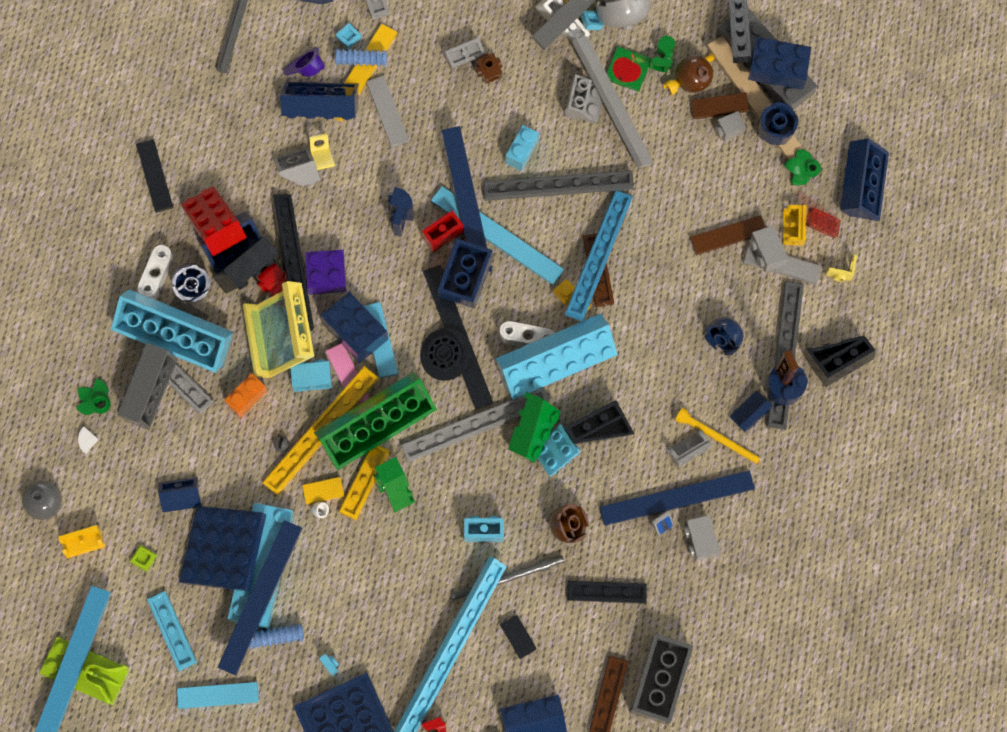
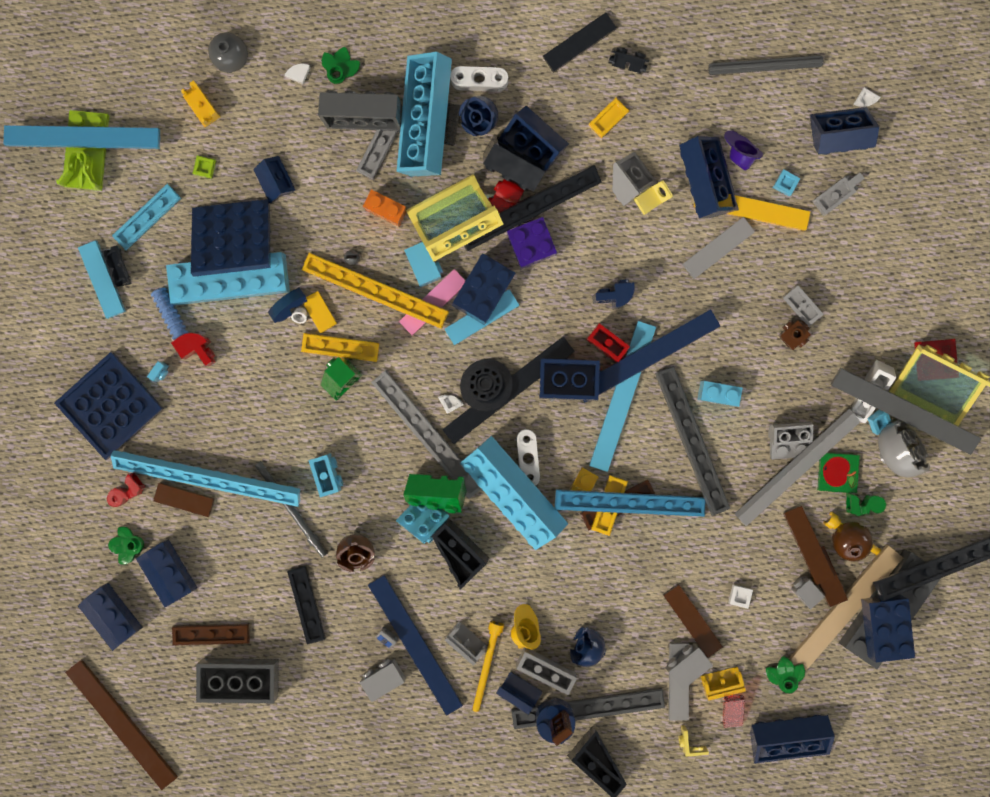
camera: 80 degrees right, 15 degrees up
red brick [181,186,247,256] -> none
dark blue tile [217,520,303,676] -> none
green brick [314,372,437,471] -> none
medium blue piece [335,49,387,67] -> none
black tile [500,615,537,659] -> none
dark blue brick [758,102,799,145] -> none
none -> black hinge [101,245,132,288]
none -> reddish brown tile [153,483,215,517]
none -> red brick [171,333,216,366]
none -> dark blue slope [268,288,308,323]
none -> white tile [438,395,464,414]
none -> yellow piece [511,604,541,650]
none -> light grey brick [516,647,577,695]
none -> yellow tile [588,97,629,139]
none -> yellow tile [591,475,628,536]
none -> black hinge [608,47,649,74]
none -> white plate [728,584,753,609]
none -> reddish brown tile [783,506,835,585]

